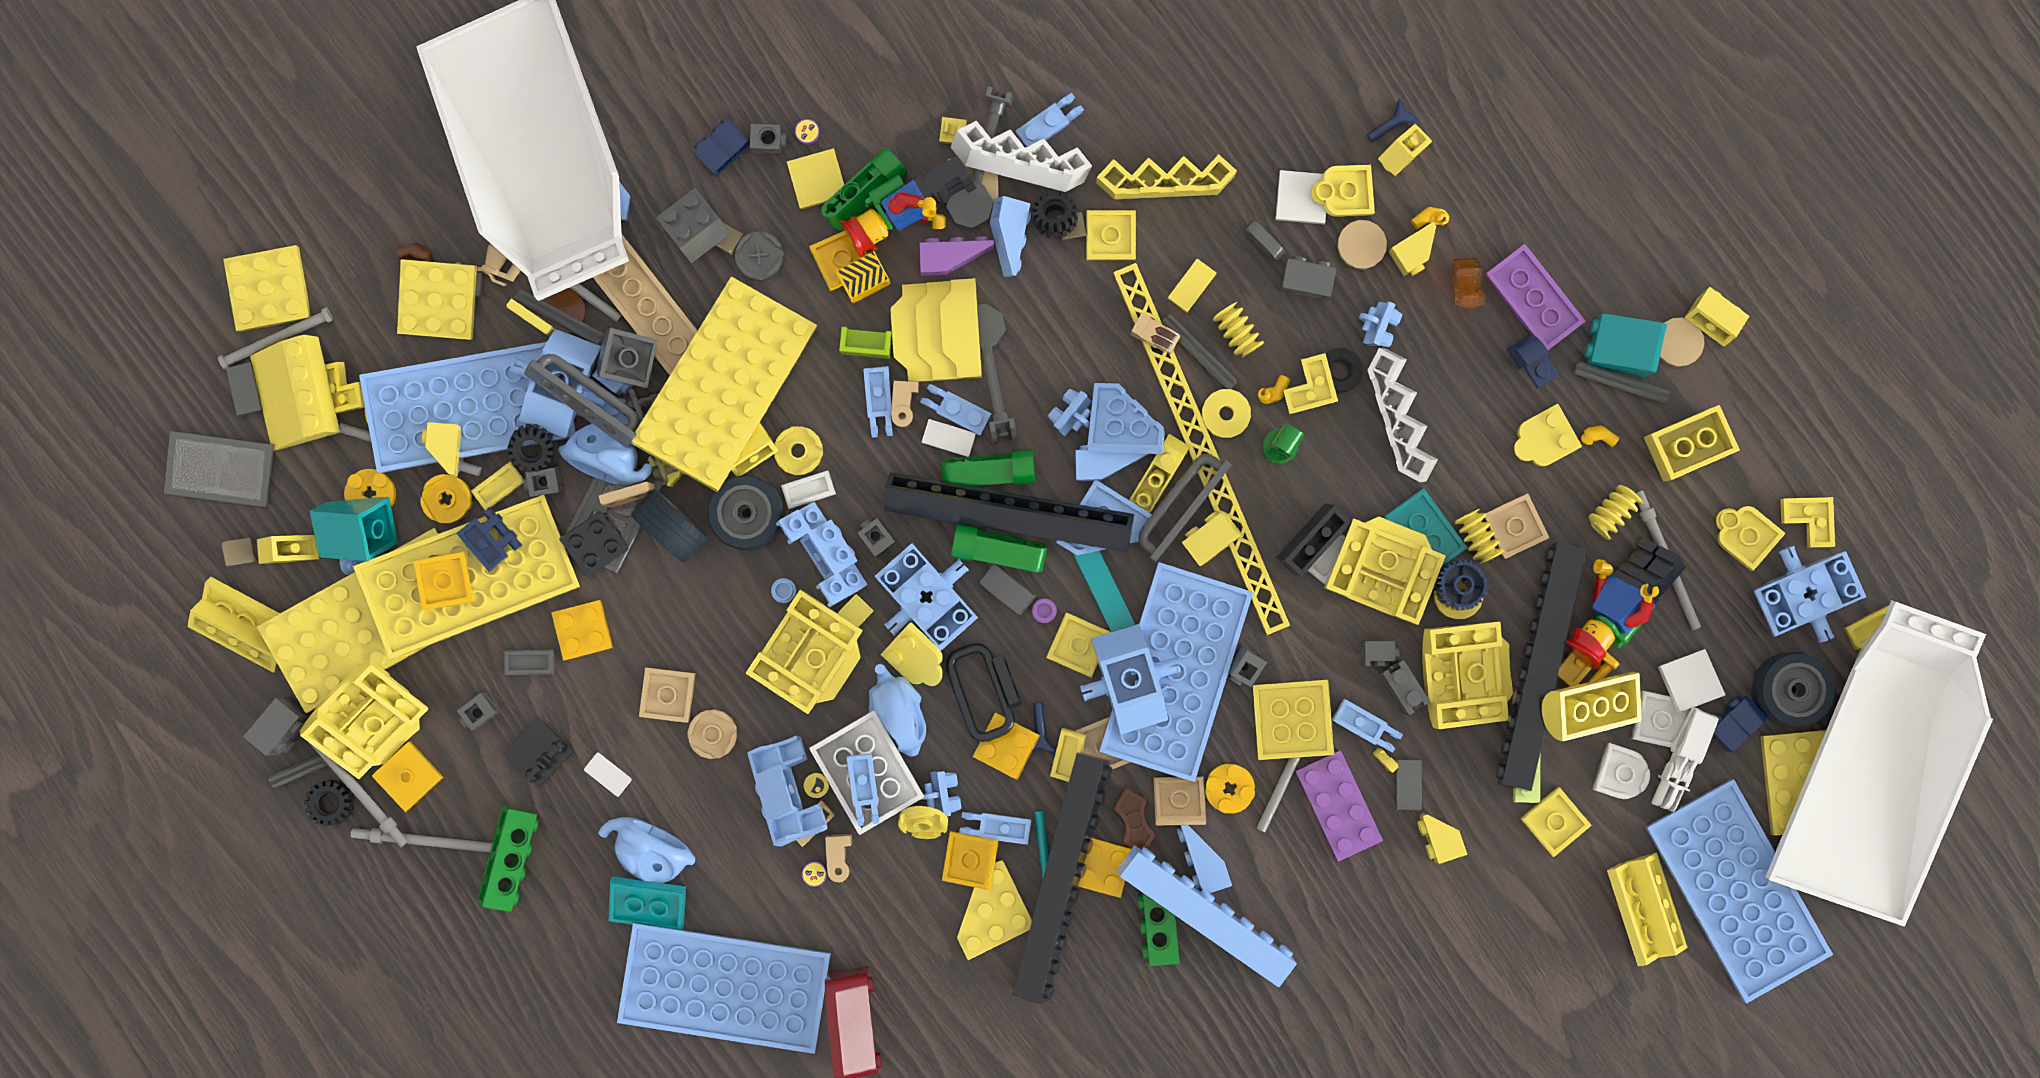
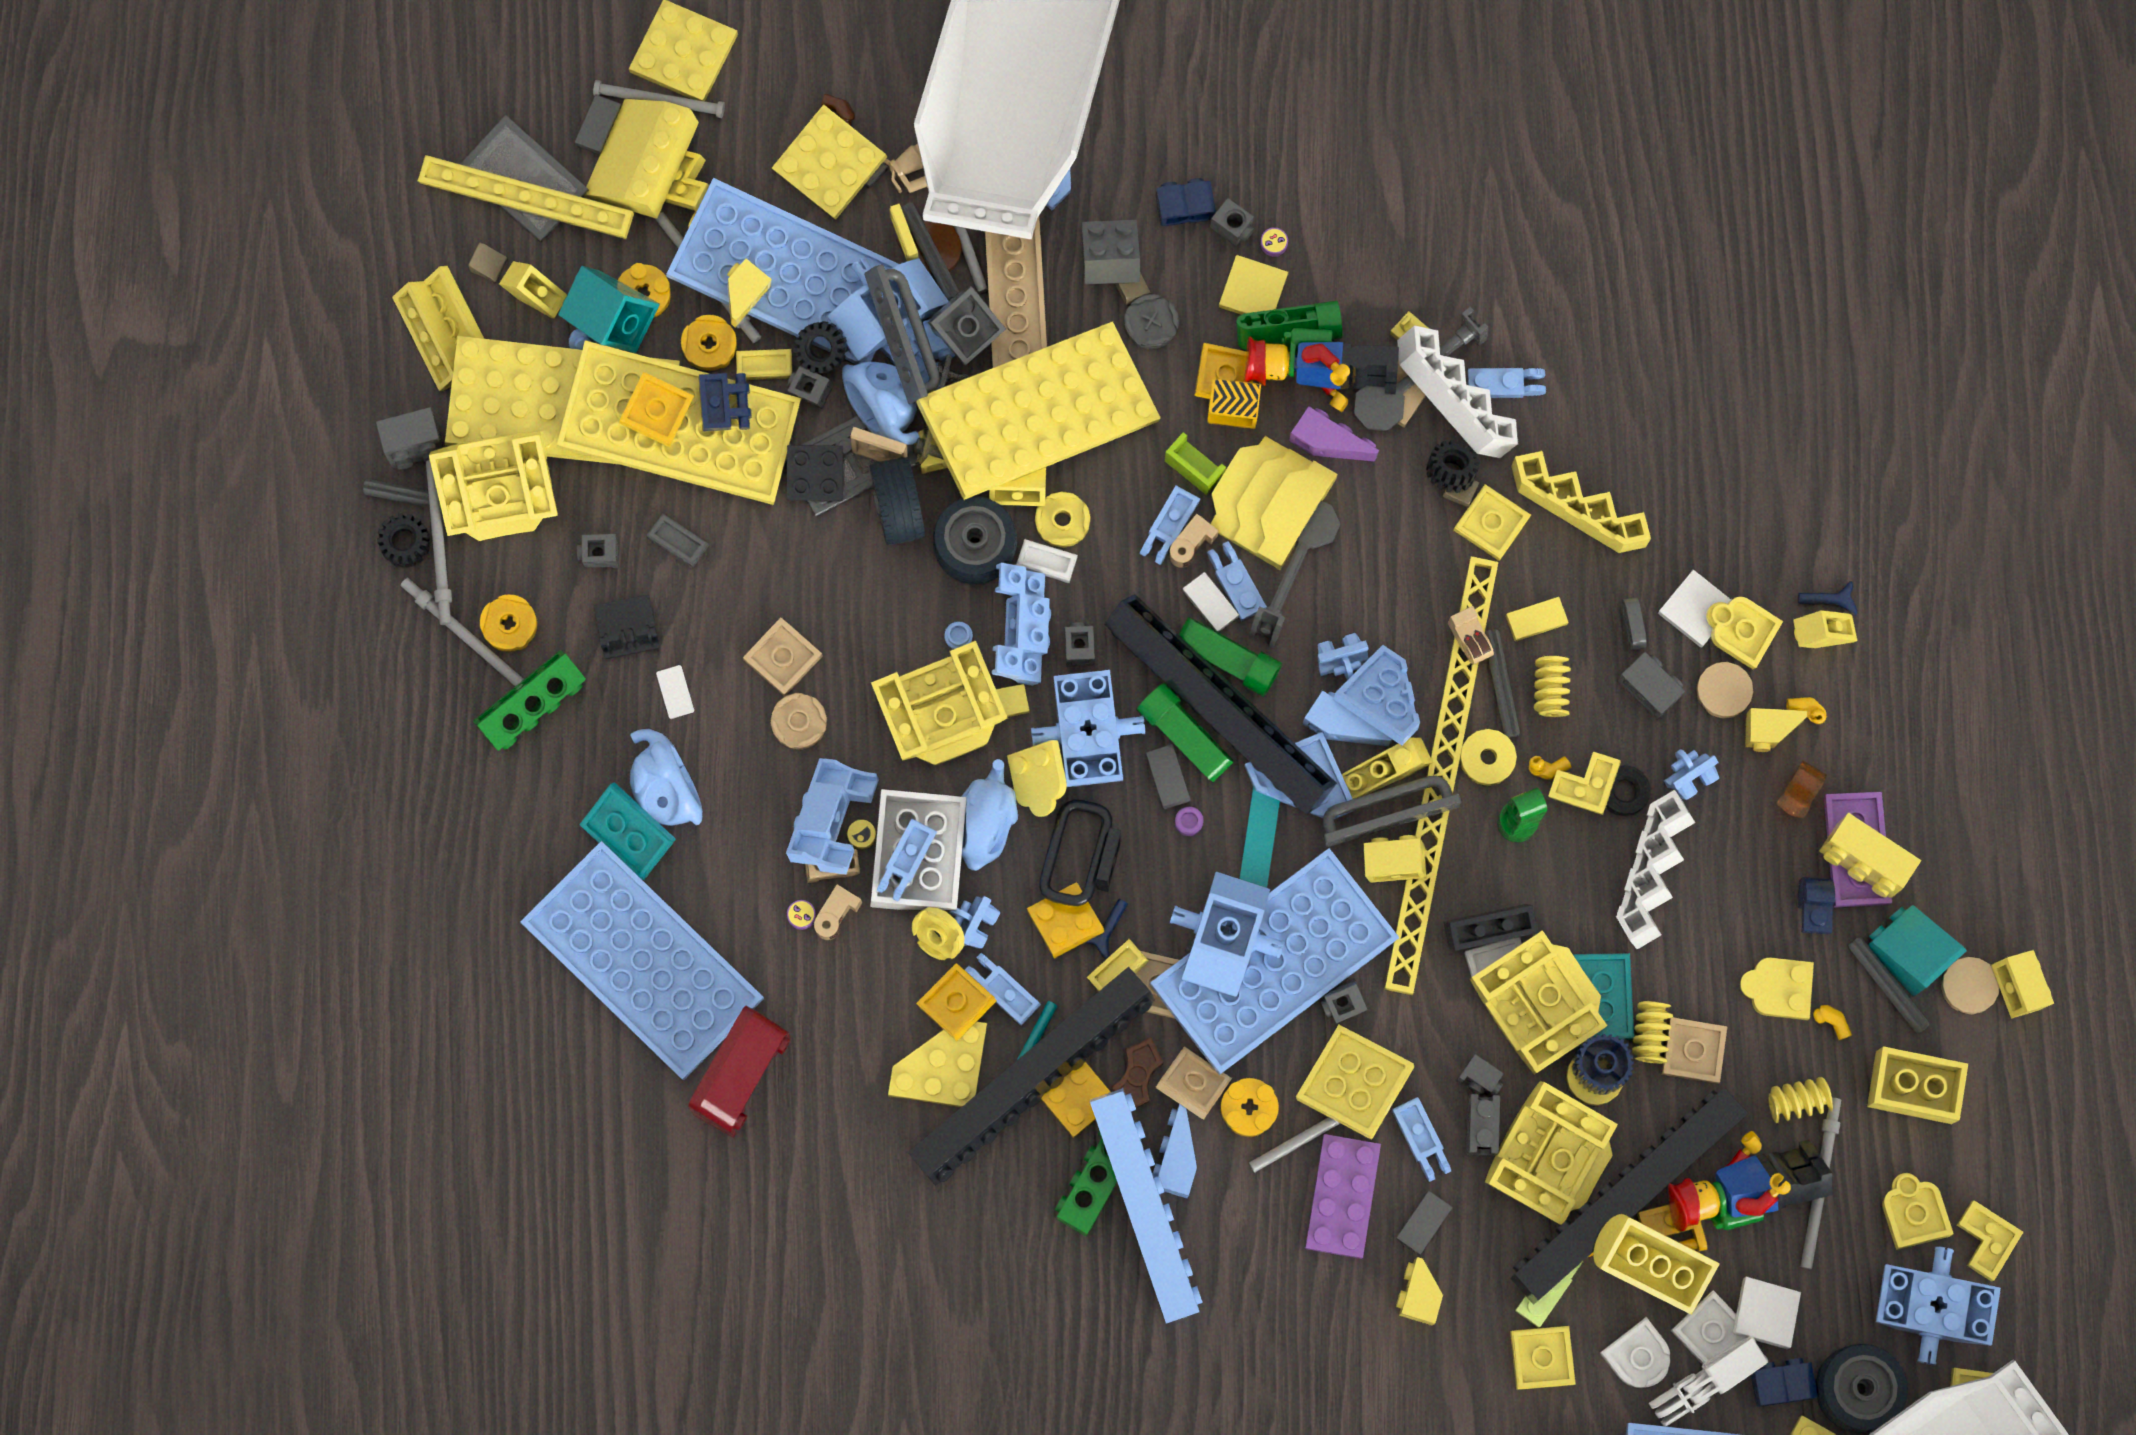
camera: 30 degrees right, 10 degrees down
yellow plate [372,741,444,812] -> none
yellow plate [552,600,613,661] -> none
light blue slope [990,196,1031,277] -> none
light yellow tile [1046,613,1111,678] -> none
light yellow tile [1372,747,1399,773] -> none
none -> light yellow tile [418,155,634,239]
none -> yellow plate [480,595,537,652]
none -> light yellow brick [1819,813,1921,898]

